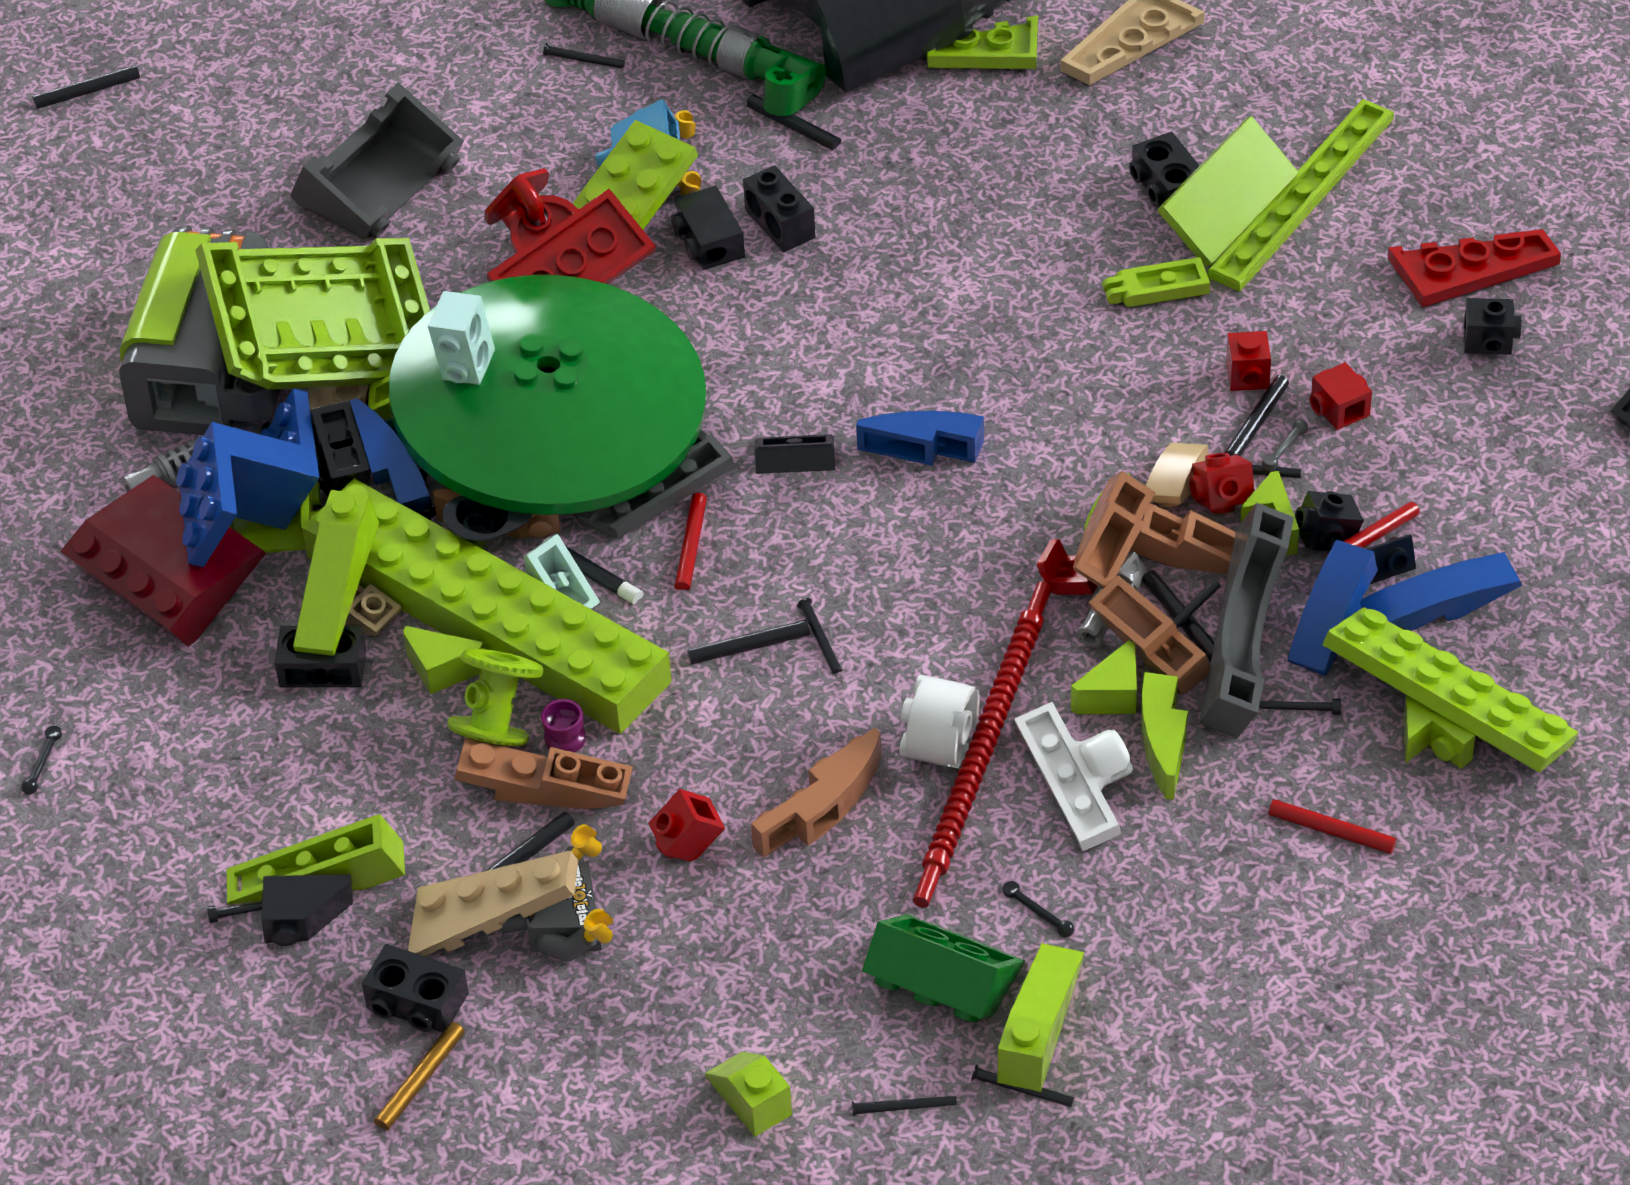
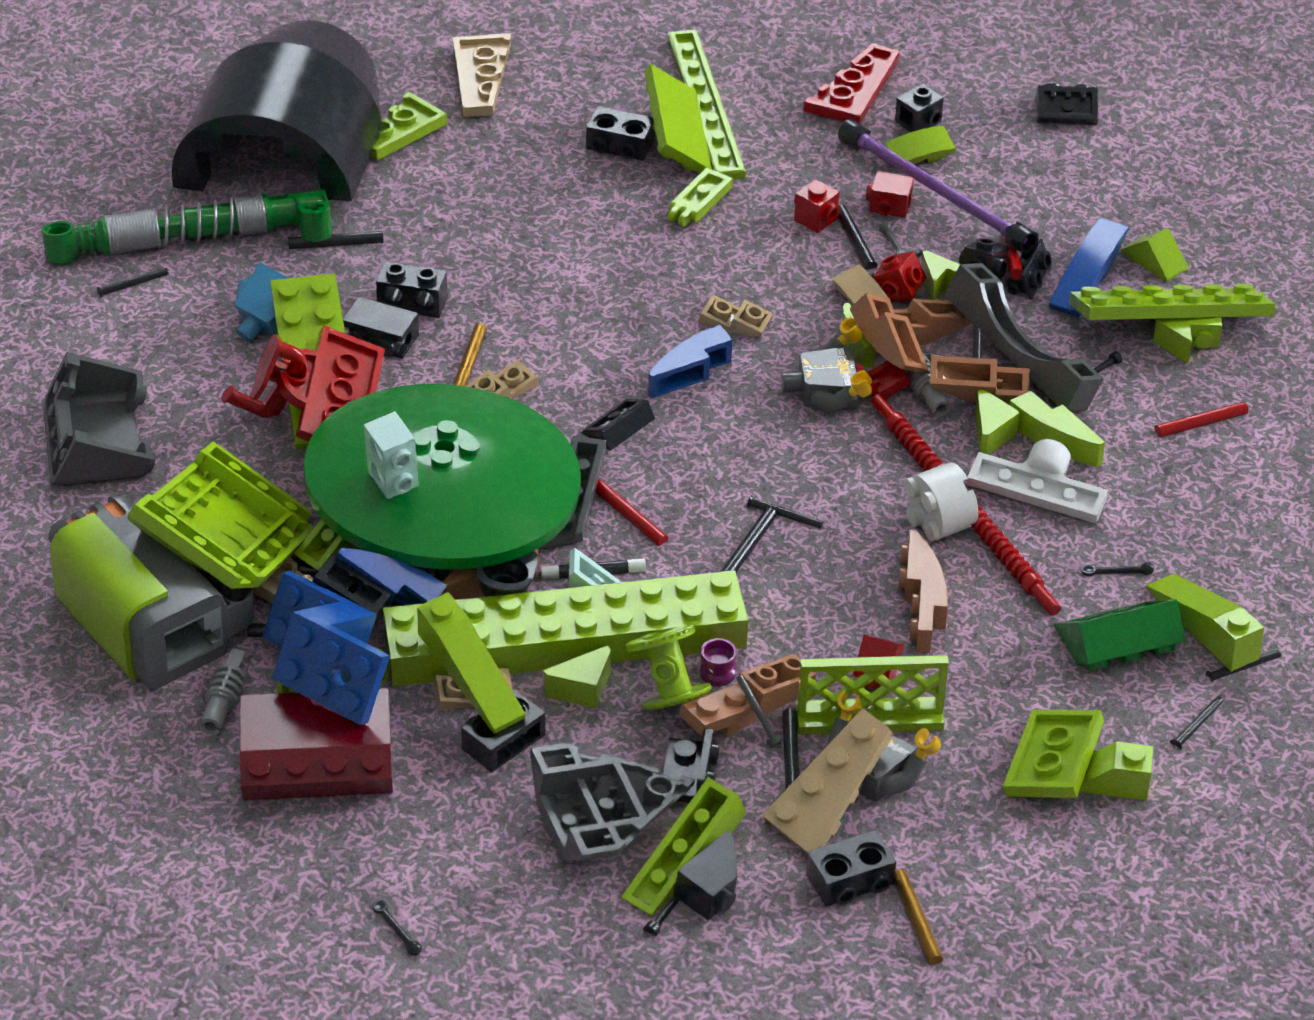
camera: 50 degrees left, 5 degrees down
blue slope [1287,540,1378,676] -> none
none -> pearl gold bar [453,323,487,386]
none -> tan slope [466,359,539,399]
none -> dark grey wedge [530,743,695,861]
none -> bracket [662,728,720,803]
none -> tan slope [698,294,773,337]
none -> dark grey piece [736,675,783,747]
none -> dark grey torso [781,317,872,413]
none -> lime fence [795,655,949,735]
none -> medium lavender hose [838,119,1039,255]
none -> lime slope [886,126,957,165]
none -> lime plate [1003,710,1104,798]
none -> lime slope [1120,227,1188,282]

